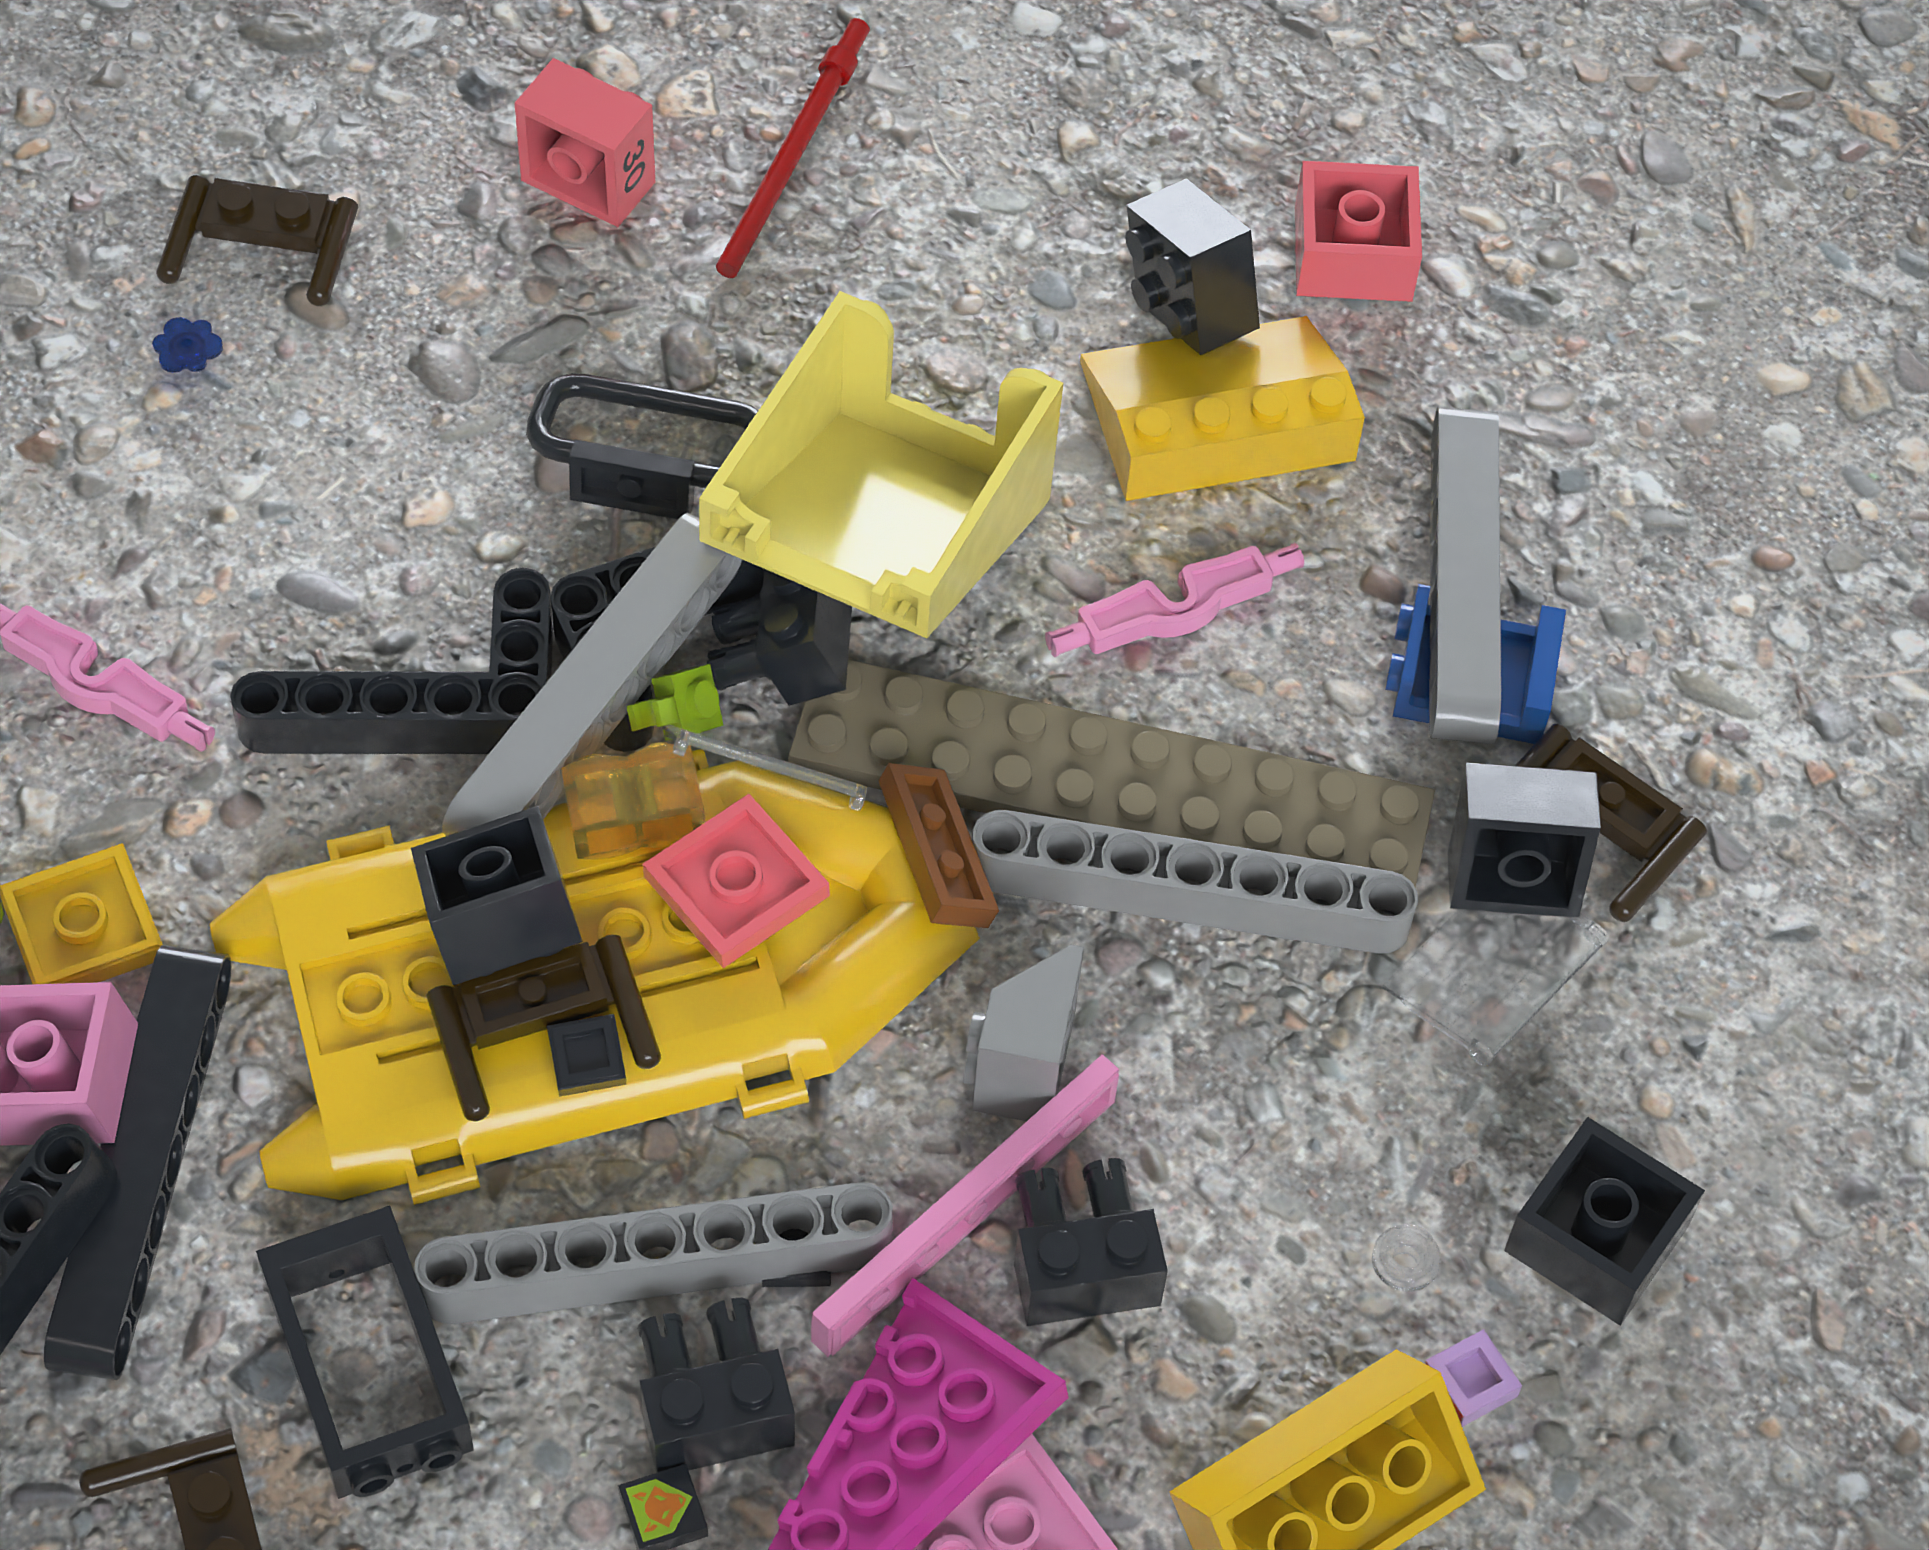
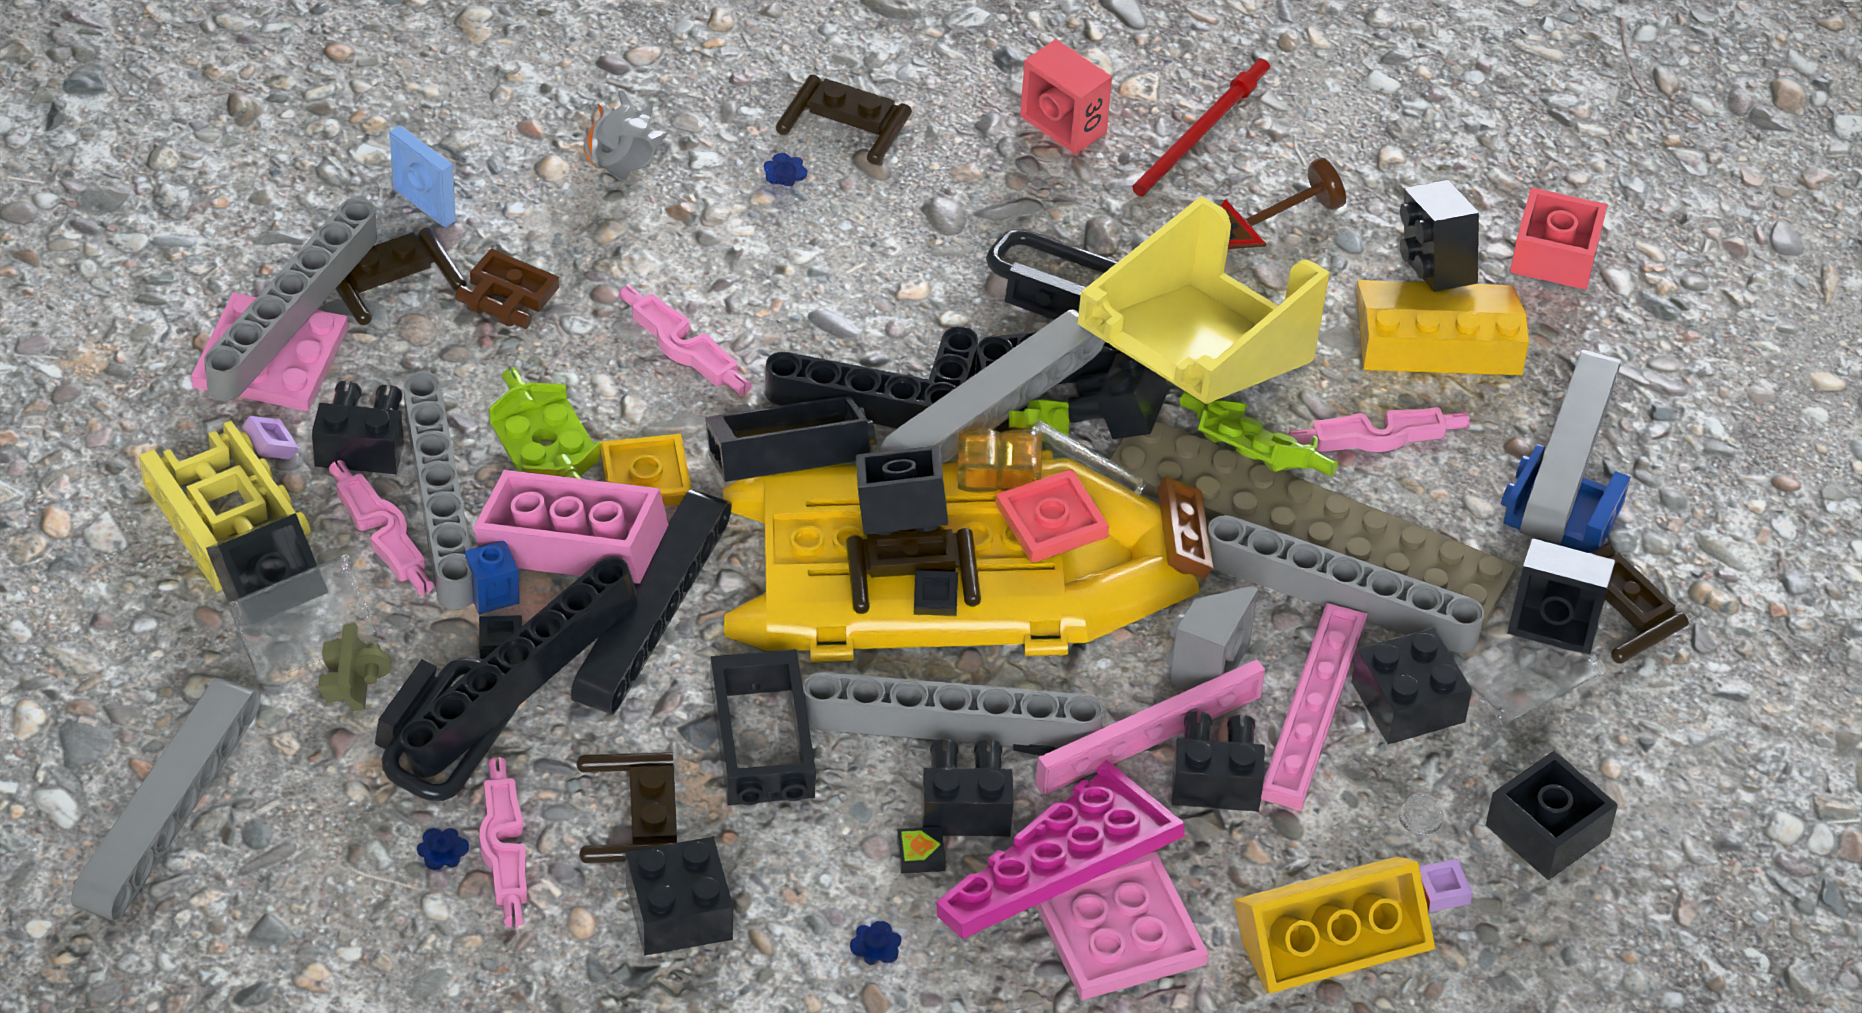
camera: 15 degrees right, 10 degrees down
none -> black window [705,395,876,482]
none -> lime plate [1179,391,1338,477]
none -> reddish brown piece [1220,157,1346,249]
none -> bright pink tile [1261,603,1367,811]
none -> black brick [1351,627,1472,745]

